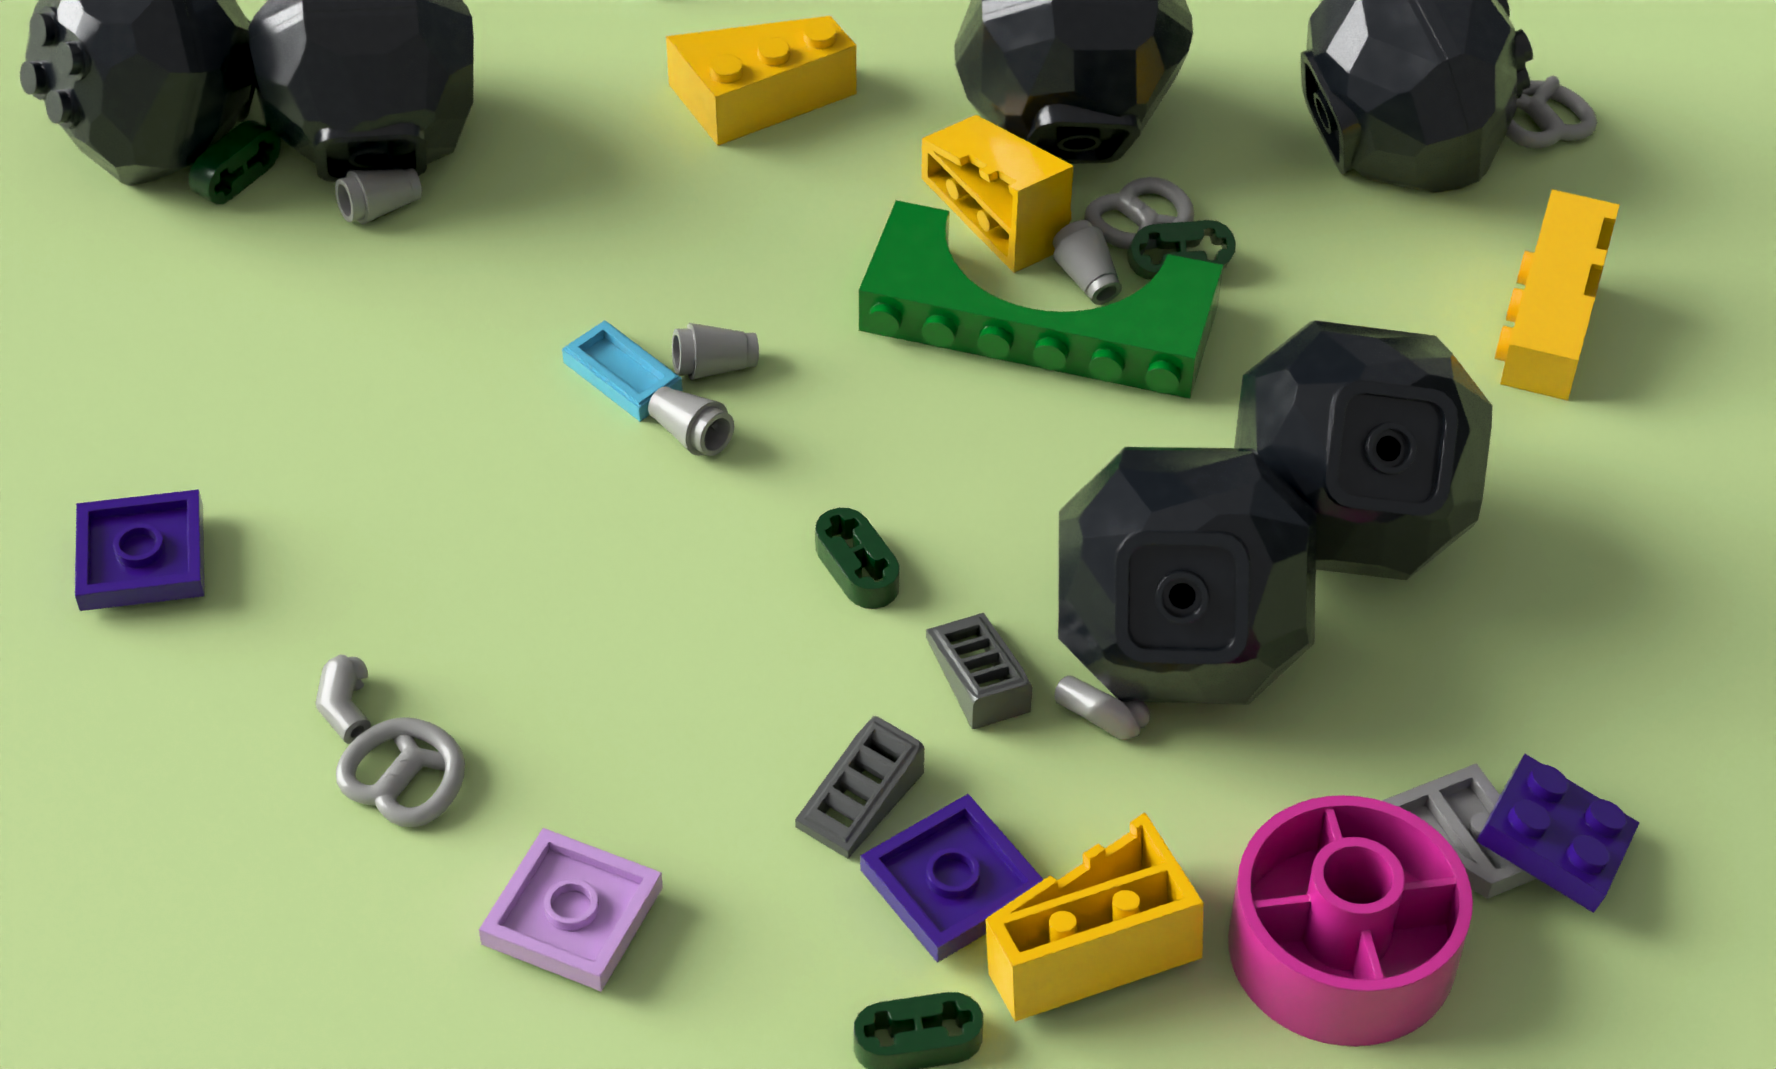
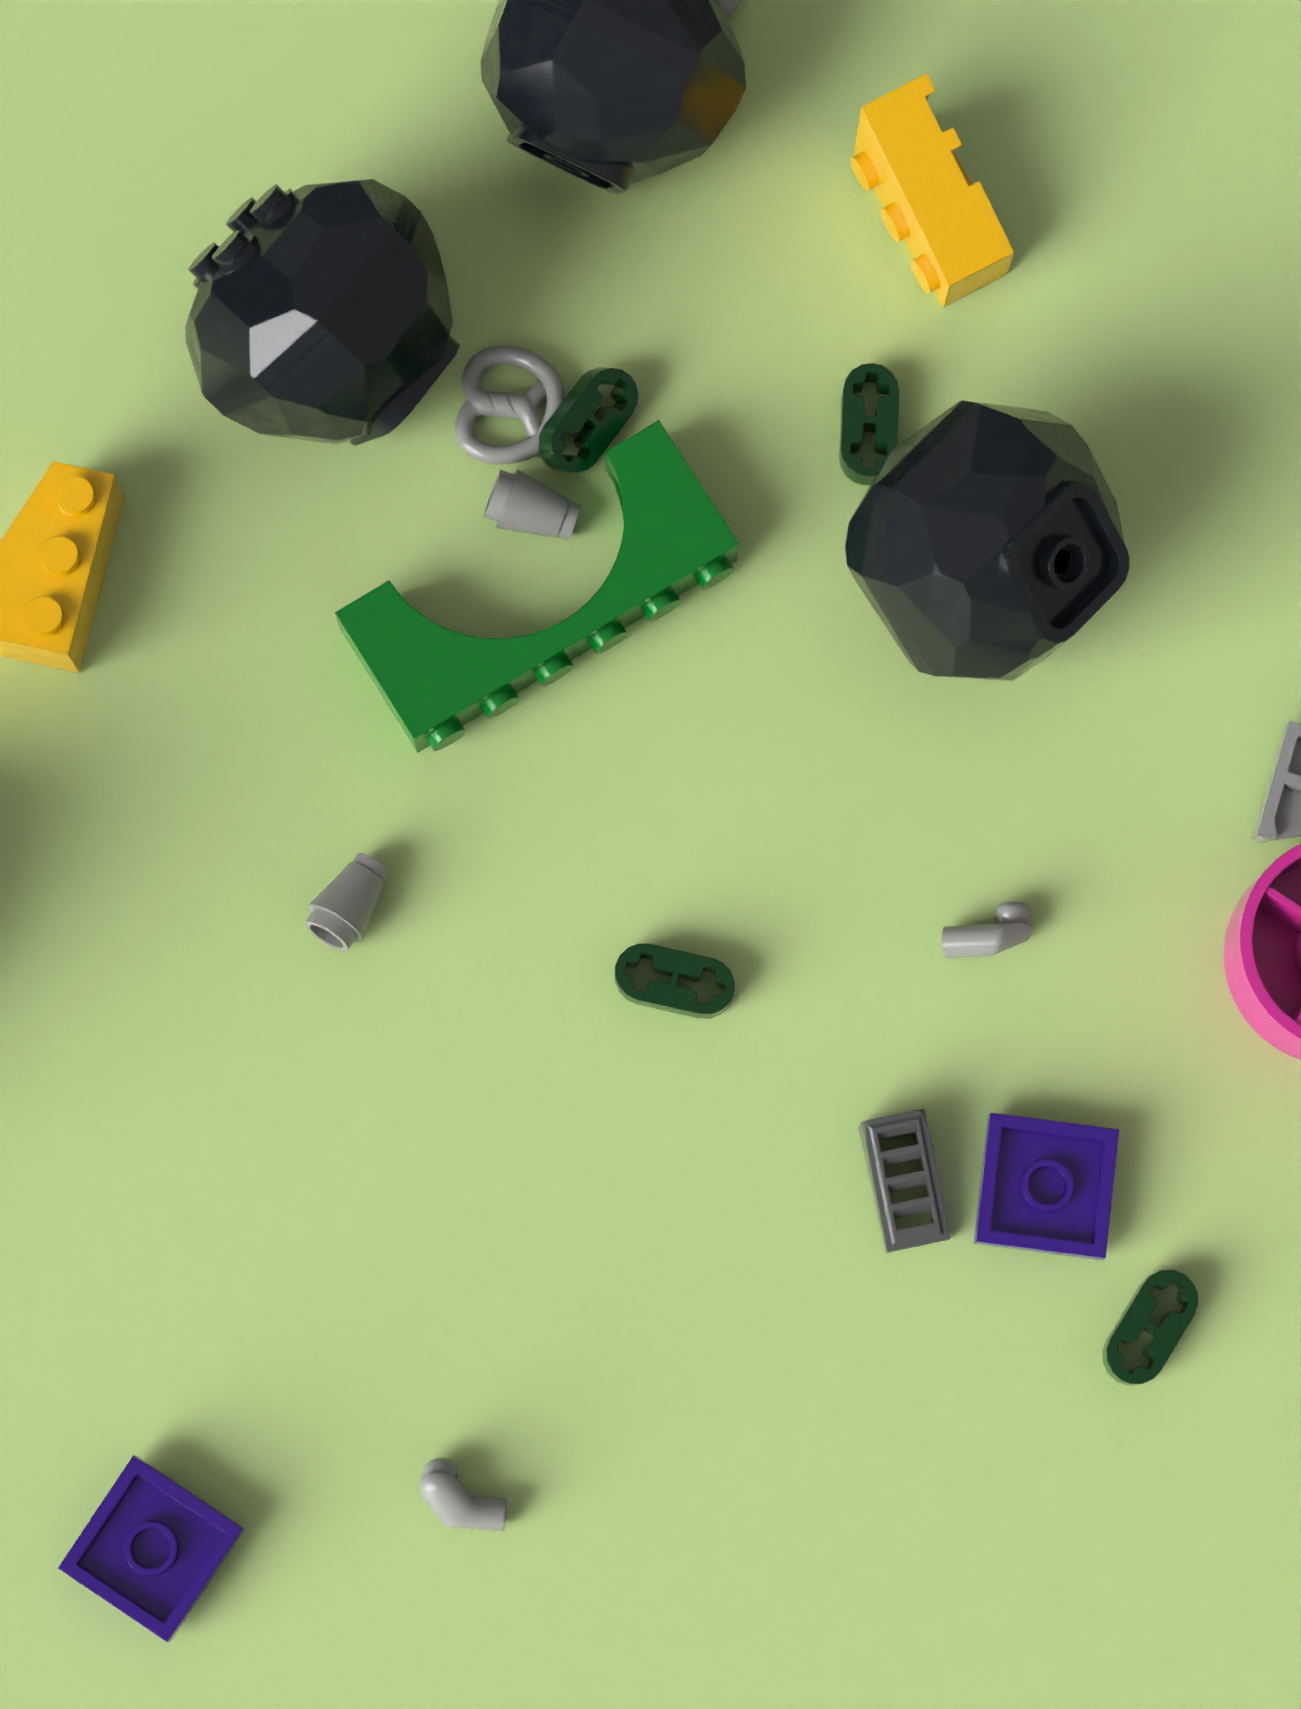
camera: 50 degrees left, 30 degrees up
light grey piece [336,717,465,827] -> none
lavender plate [479,828,663,992] -> none
medium azure tile [562,320,683,421] -> none
light grey cone [648,386,734,456] -> none
yellow wedge [921,115,1074,273] -> none
dark grey slope [926,613,1032,730] -> none
yellow wedge [986,812,1204,1022] -> none
black rock [1058,447,1317,705] -> none

